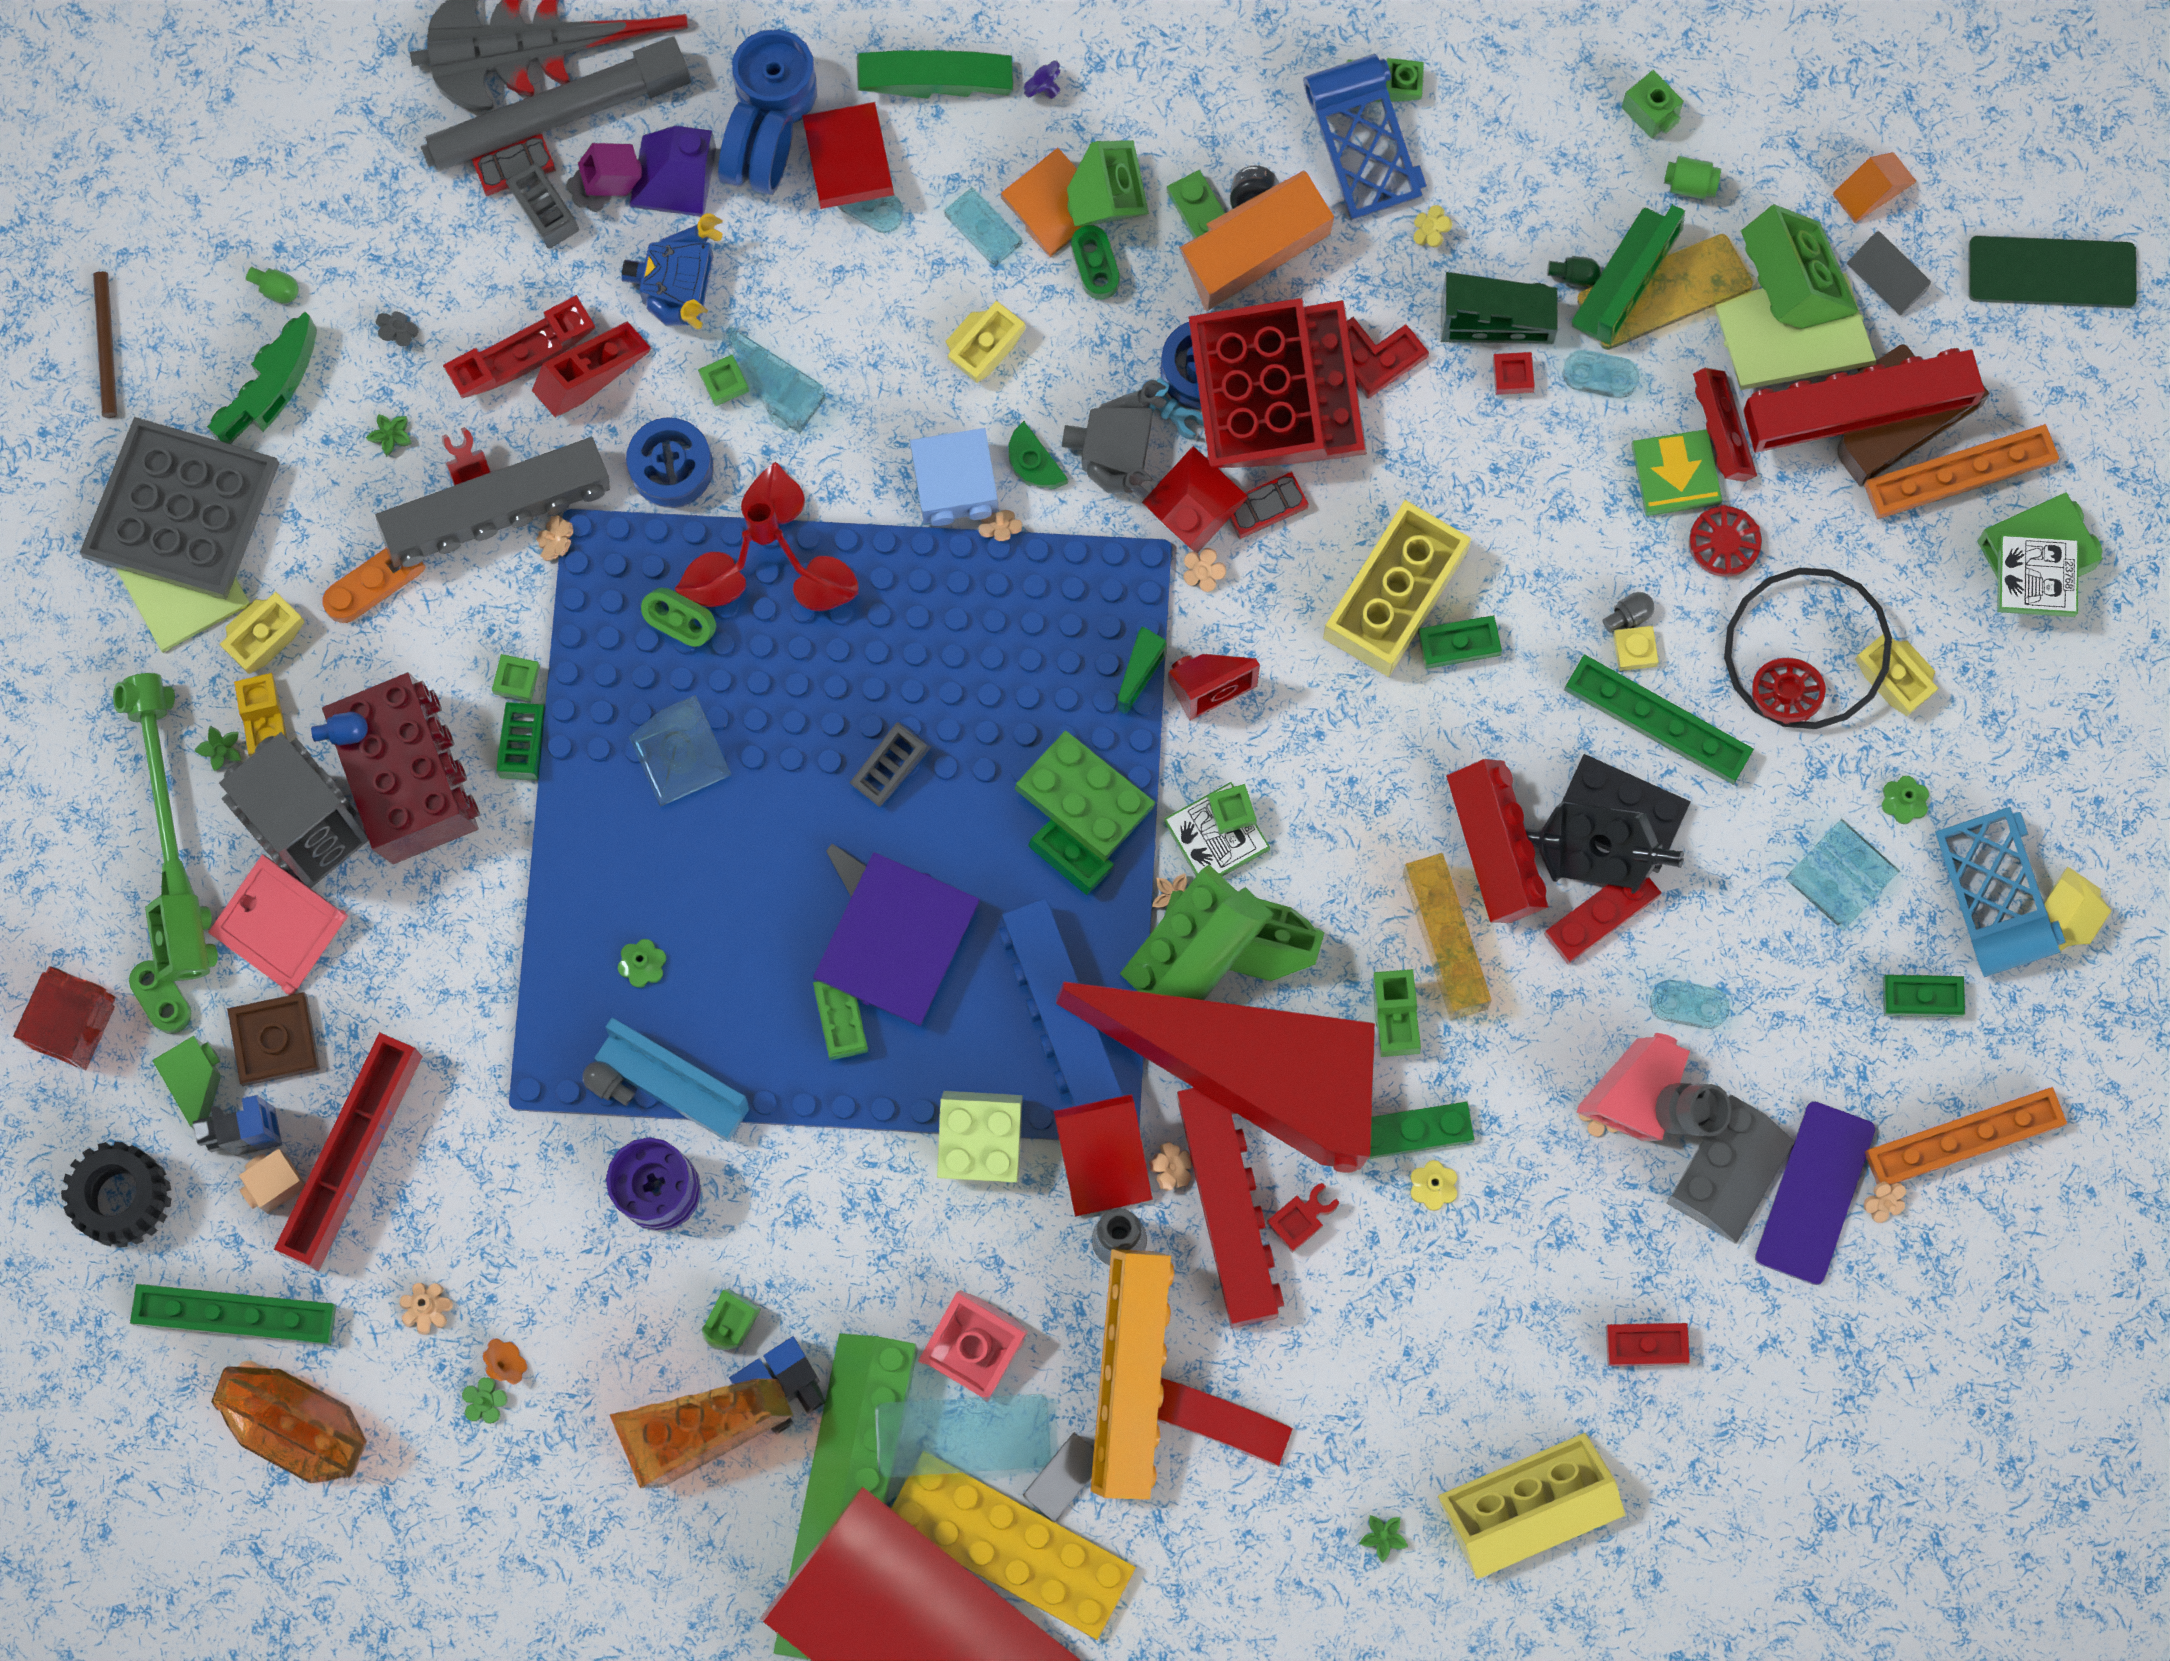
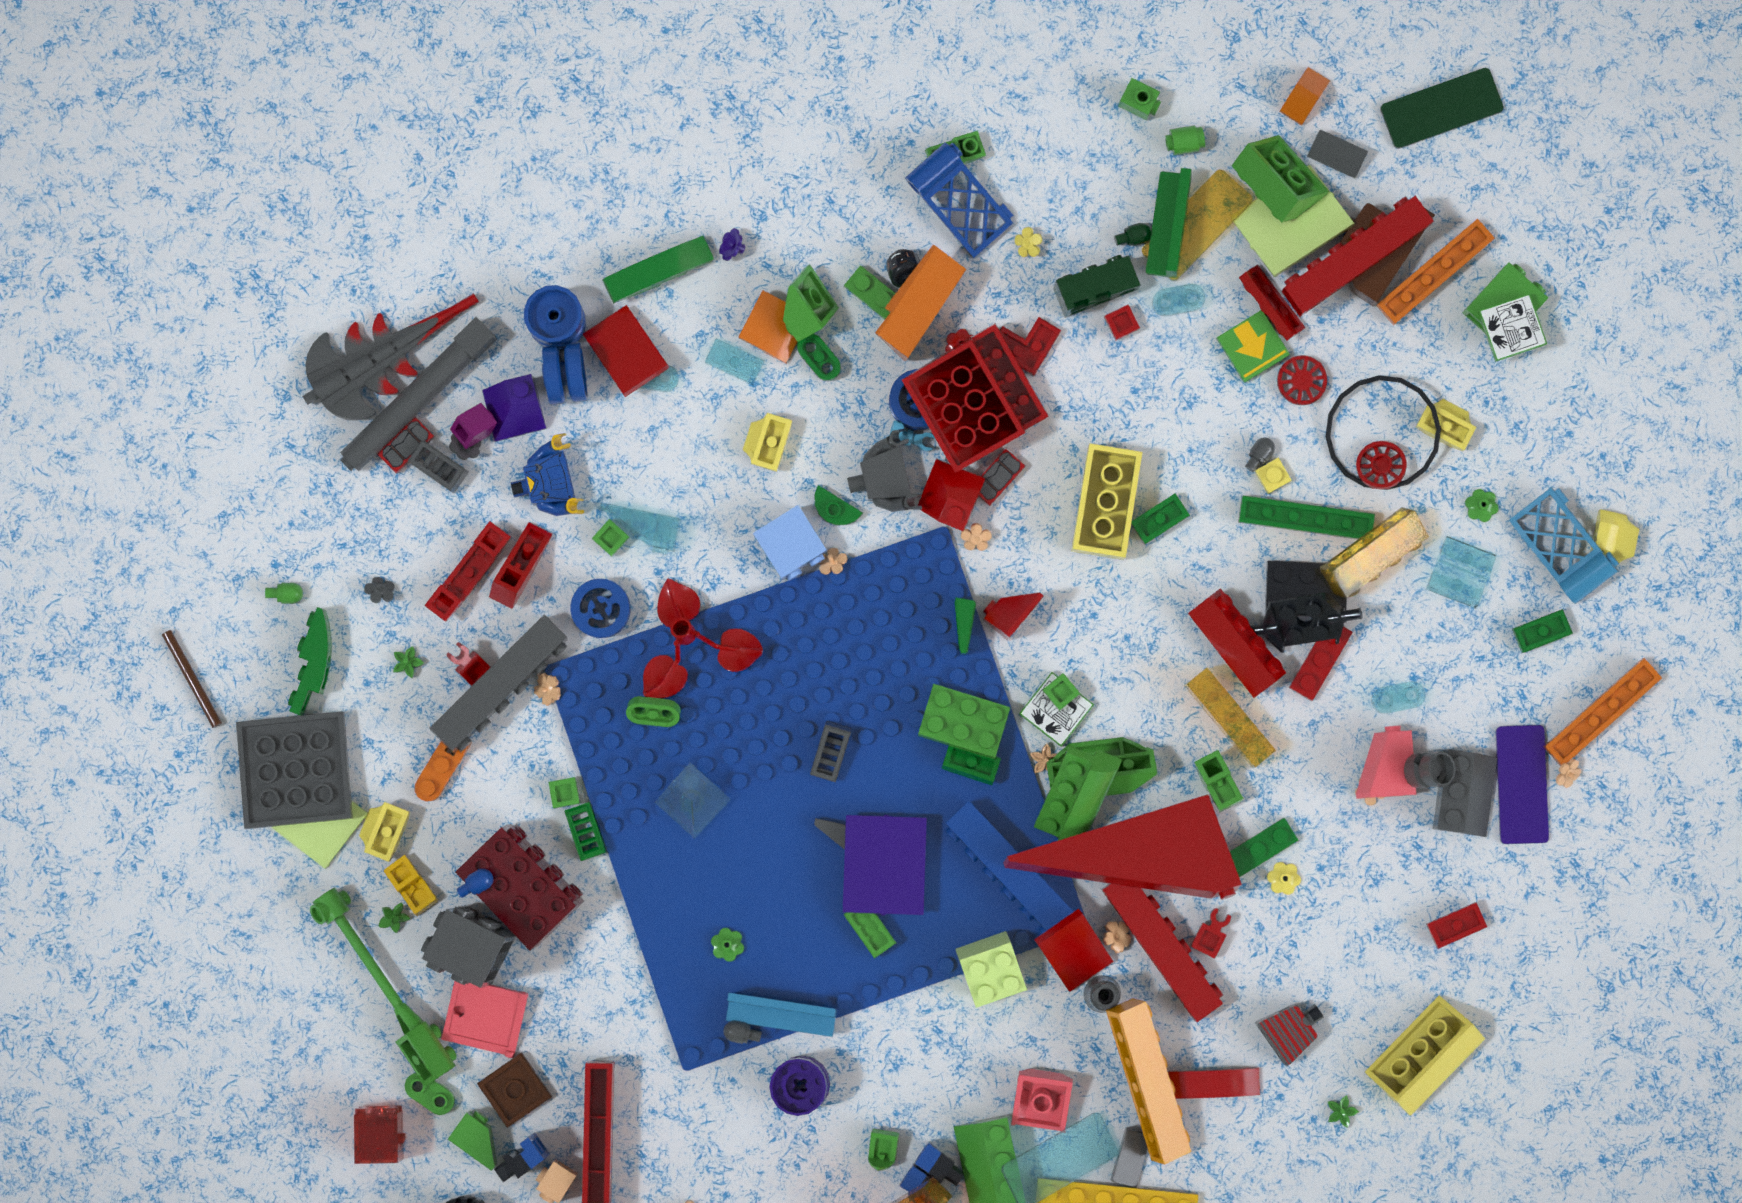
camera: 25 degrees left, 10 degrees up
none -> torso [1255,1004,1324,1066]
none -> clear yellow brick [1320,507,1429,598]

